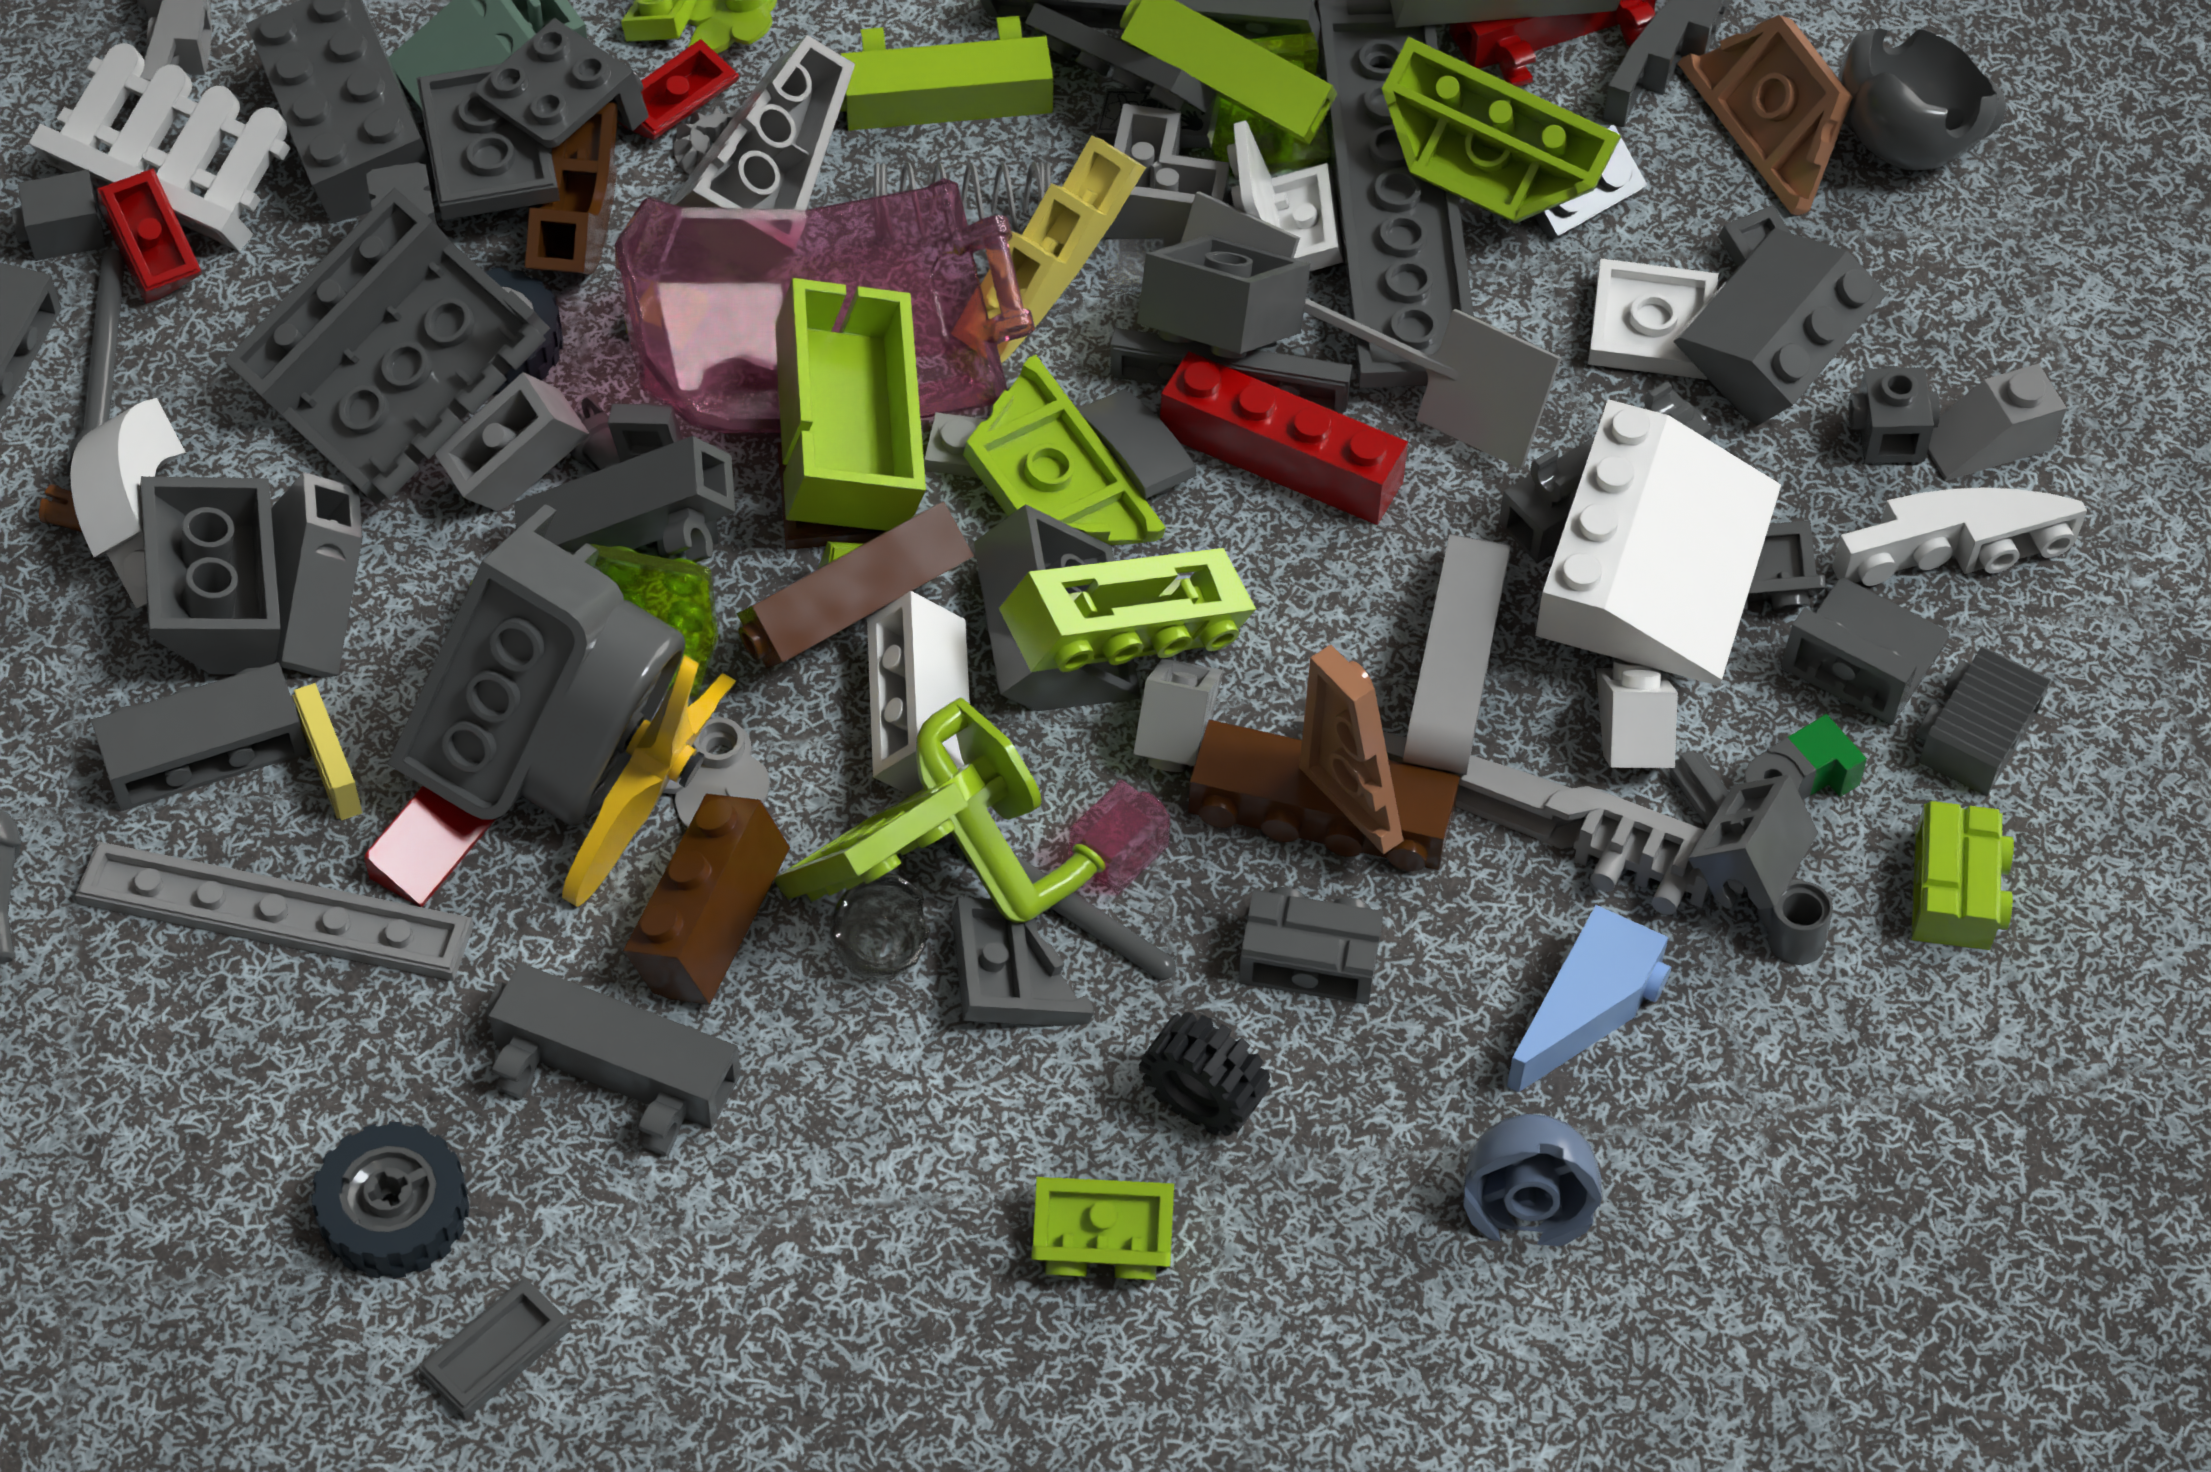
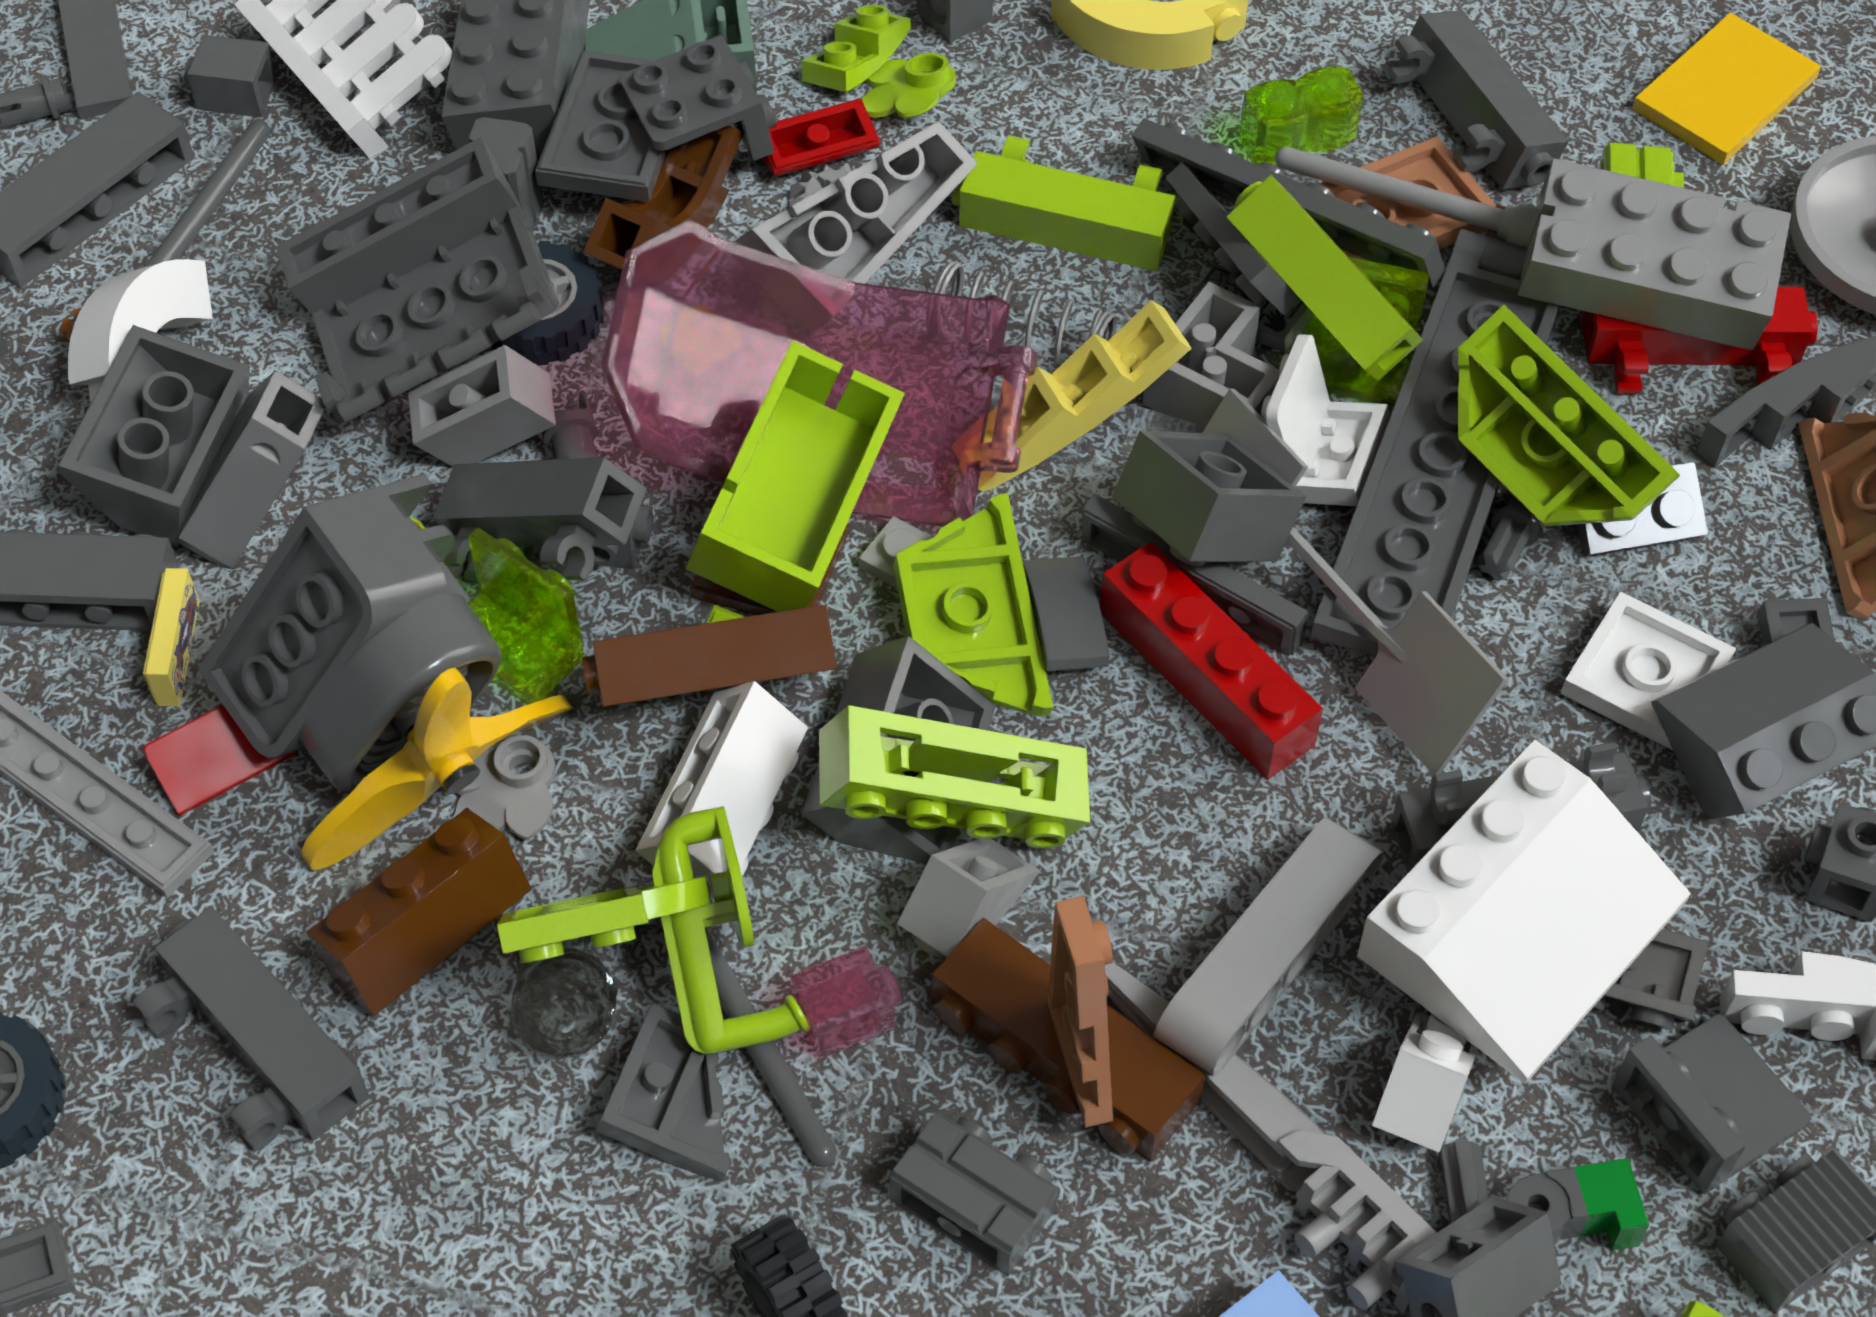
camera: 25 degrees right, 0 degrees up
red slope [97,168,202,304] -> none
dark grey plate [607,403,683,462] -> none
none -> dark grey axle [1478,493,1540,580]

